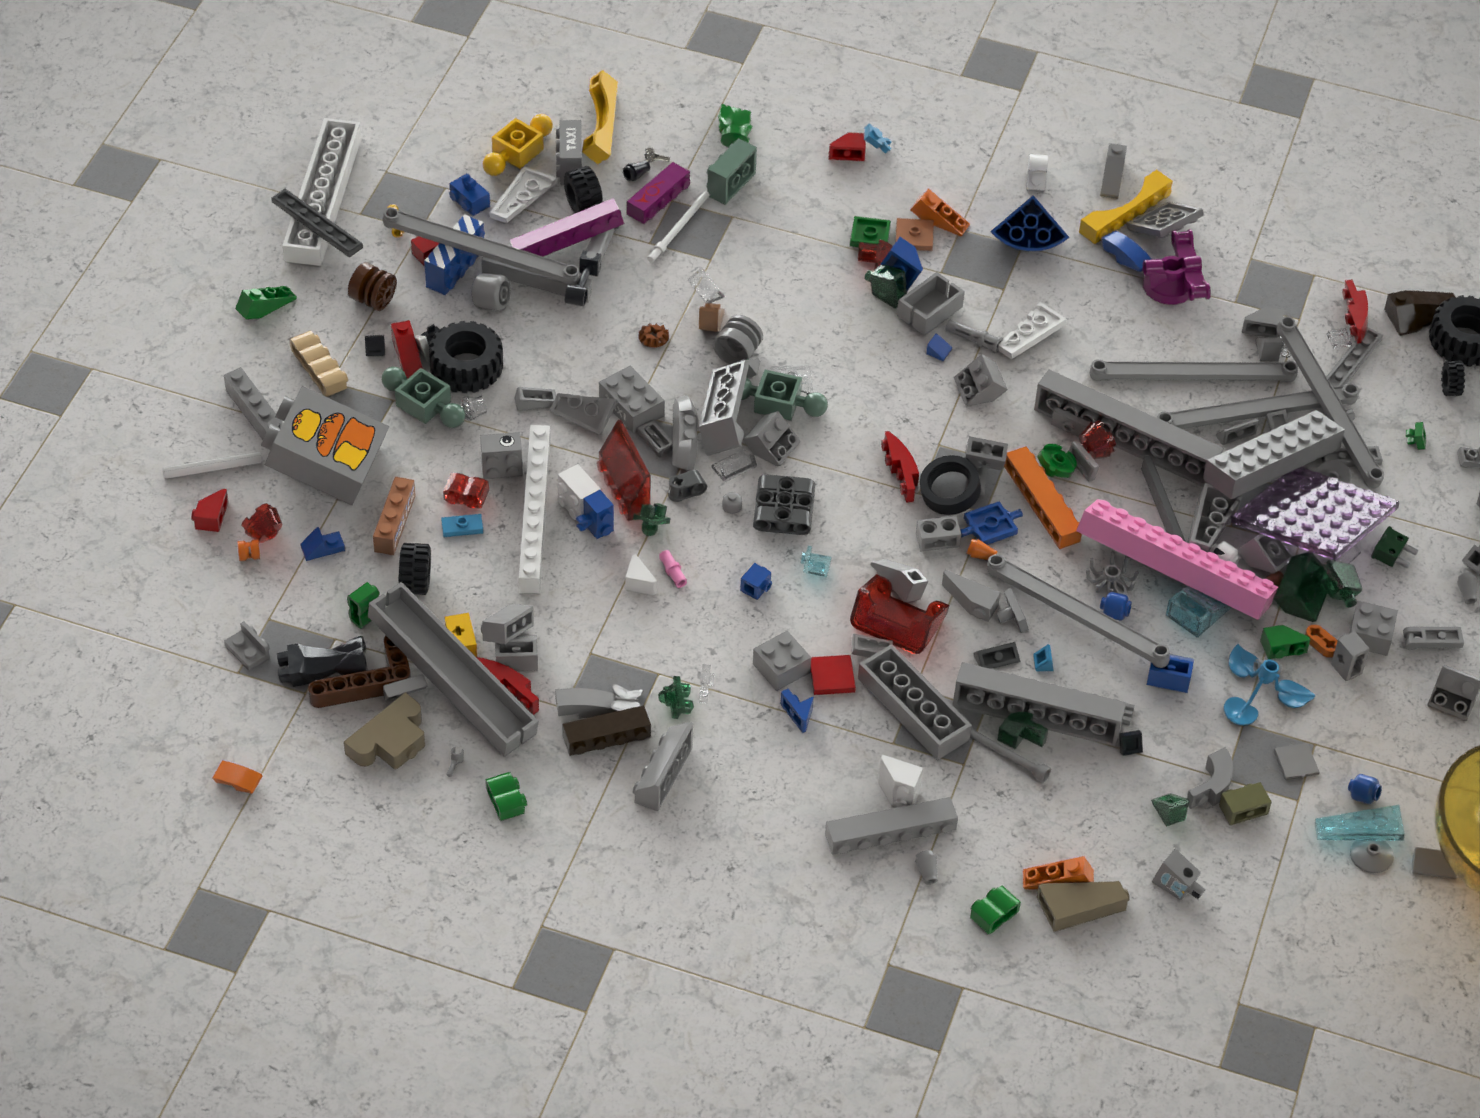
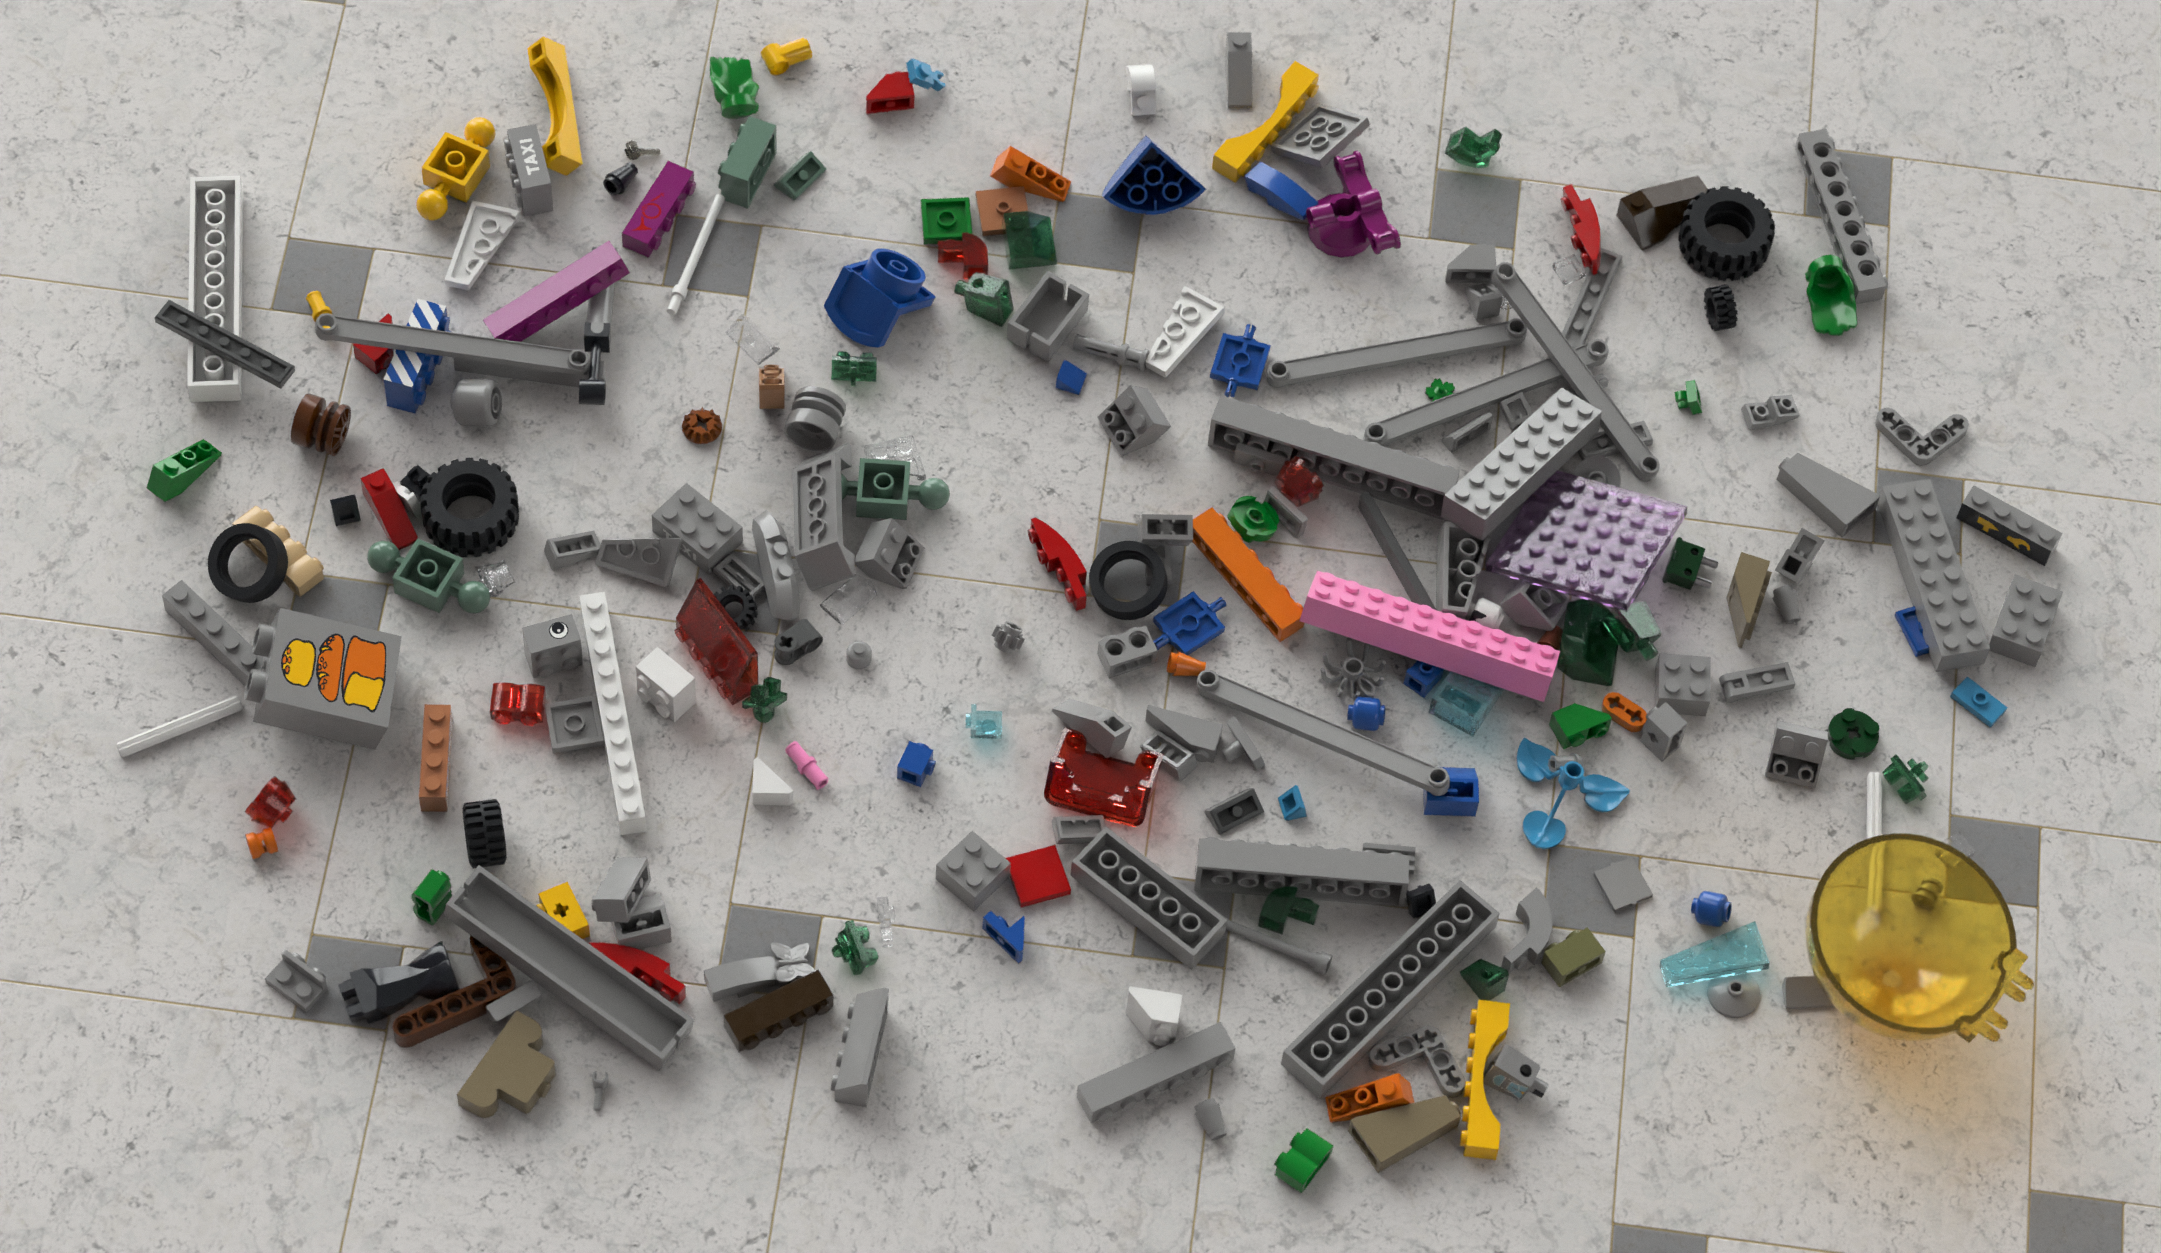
camera: 15 degrees left, 10 degrees up
red slope [191,489,229,532] -> none
orange slope [212,760,263,794] -> none
blue slope [300,527,345,561] -> none
dark azure plate [441,514,483,537] -> none
blue brick [449,173,490,216] -> none
green brick [485,772,527,821] -> none
black tyre [564,166,603,213] -> none
blue brick [576,490,614,539] -> none
dark grey connector [753,474,816,535] -> none
blue slope [876,237,923,292] -> none
none -> black tyre [208,523,288,603]
none -> light grey plate [544,696,604,754]
none -> black tyre [709,585,758,635]
none -> yellow piece [760,38,812,75]
none -> sand green slope [773,151,826,200]
none -> blue piece [824,248,936,348]
none -> clear green hips [831,351,877,386]
none -> light grey gear [991,621,1025,653]
none -> clear green slope [1002,211,1057,270]
none -> light grey slope [1140,730,1197,782]
none -> blue plate [1210,324,1271,397]
none -> light grey brick [1281,880,1500,1099]
none -> light grey beam [1369,1026,1465,1098]
none -> blue brick [1403,660,1444,698]
none -> green plant [1425,378,1455,401]
none -> clear green brick [1445,126,1502,168]
none -> yellow arch [1460,1000,1510,1160]
none -> dark tan slope [1726,552,1772,648]

